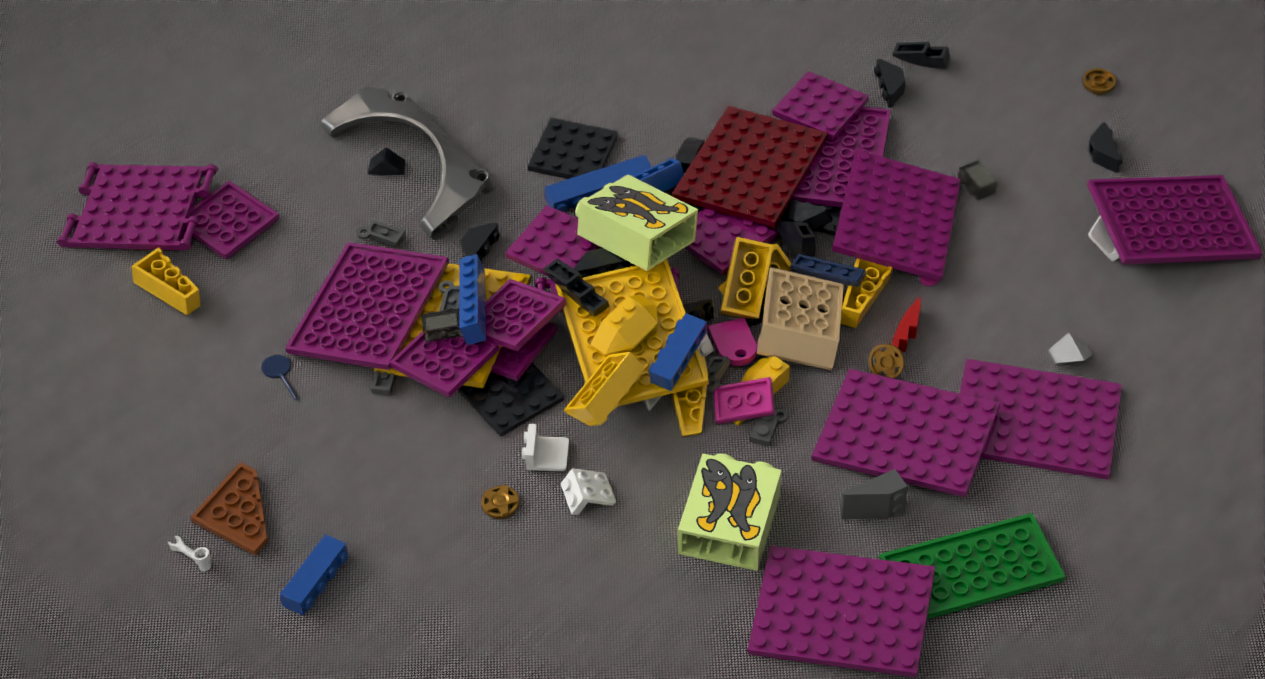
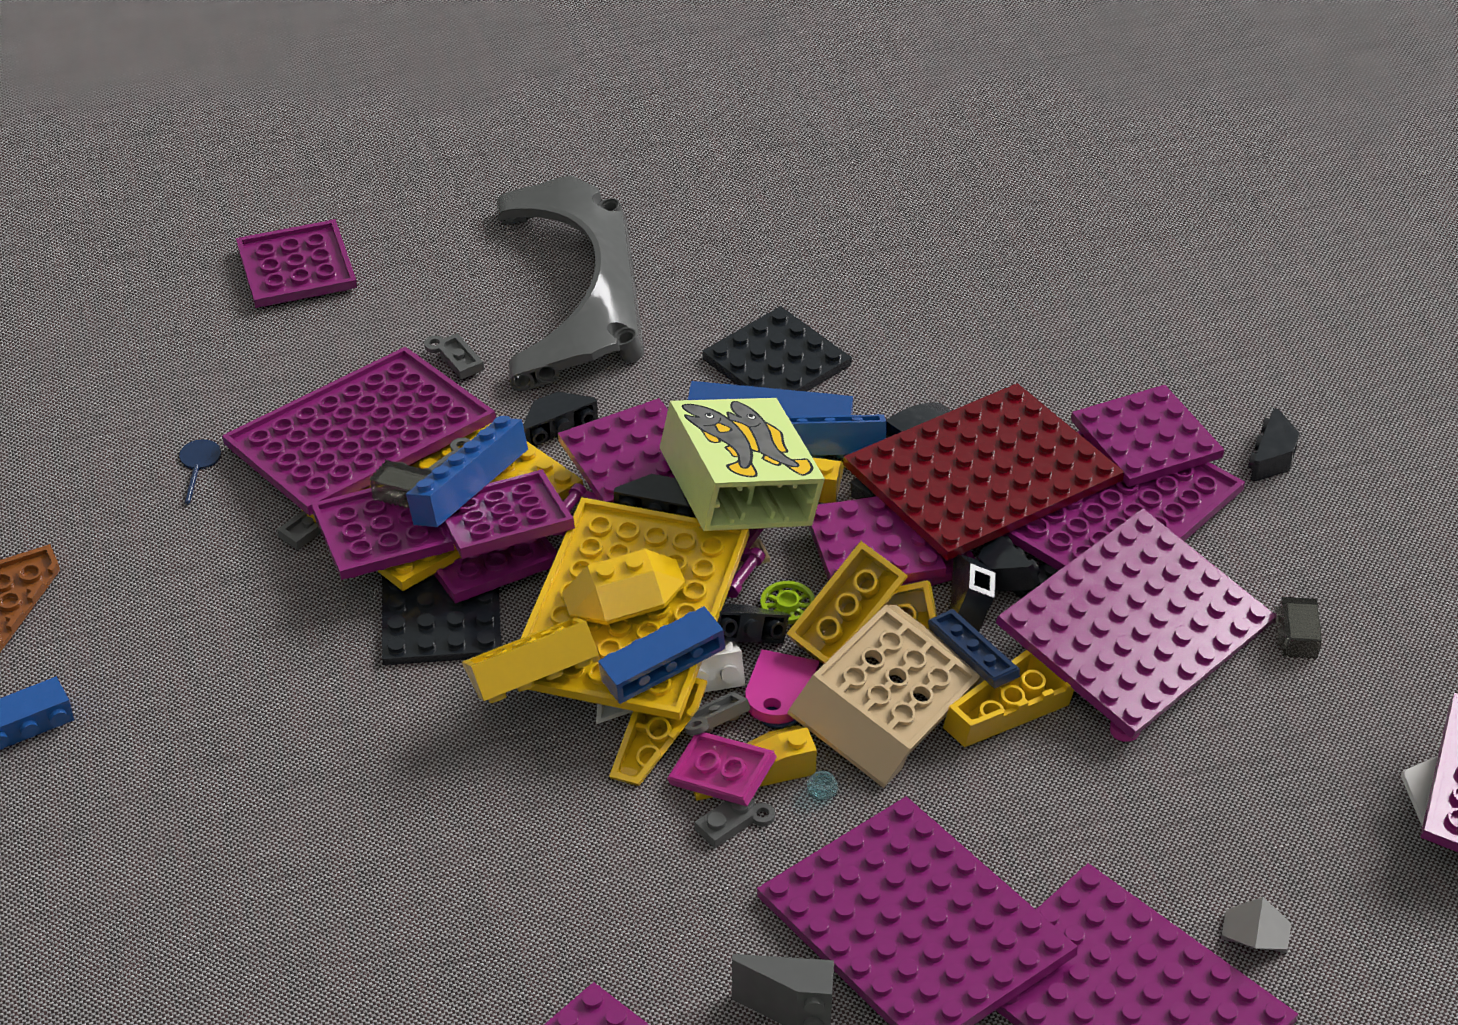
camera: 30 degrees right, 5 degrees down
magenta plate [57,162,218,250] -> none
yellow wedge [132,247,200,315] -> none
black slope [368,147,406,175] -> none
pearl gold wheel [481,485,519,519] -> none
white bracket [522,424,569,471] -> none
black slope [543,258,610,317] -> none
white bracket [561,468,616,515] -> none
yellowish green brick [678,453,782,571] -> none
pearl gold wheel [868,344,905,379] -> none
black slope [892,42,951,69] -> none
red slope [892,298,921,357] -> none
none -> lime wheel [760,581,815,624]
none -> clear light blue plate [807,771,838,800]

